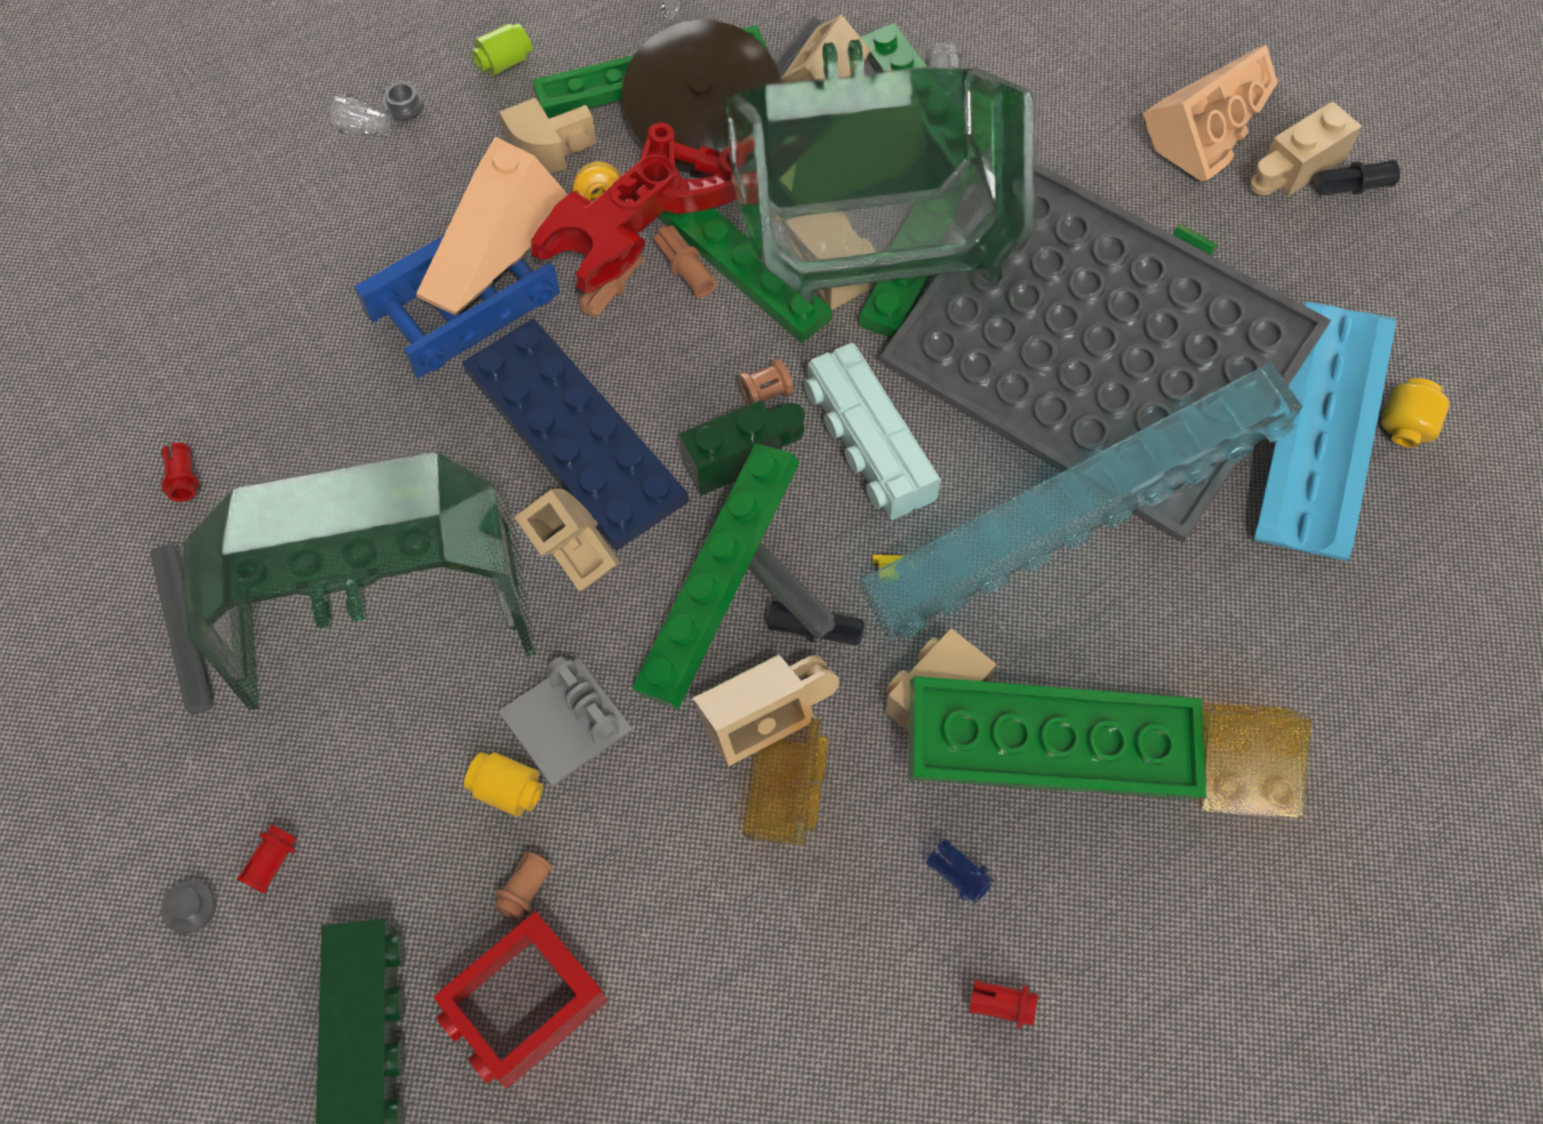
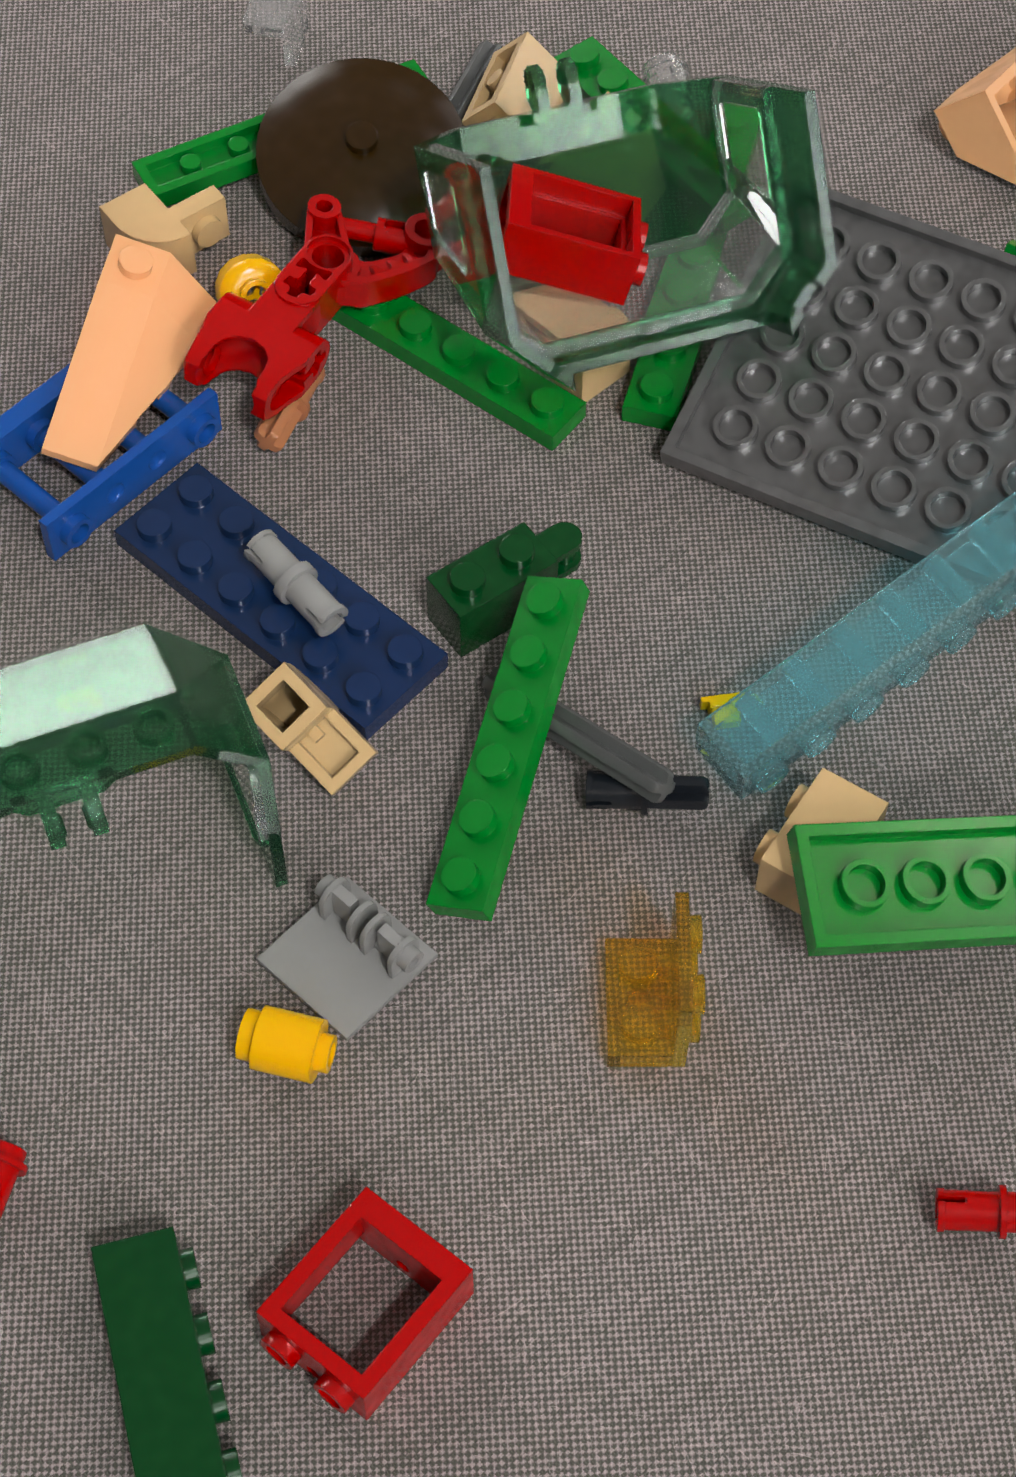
camera: 10 degrees left, 5 degrees down
lime brick [471,23,533,76] -> none
nougat pin [493,851,553,922] -> none
nougat axle [654,226,718,298] -> none
tan brick [693,655,839,766] -> none
nougat bush [737,358,794,405] -> none
light aqua brick [804,343,941,520] -> none
clear blue pin [926,839,994,904] -> none
none -> light grey pin [244,529,348,637]
none -> red window [492,163,649,306]

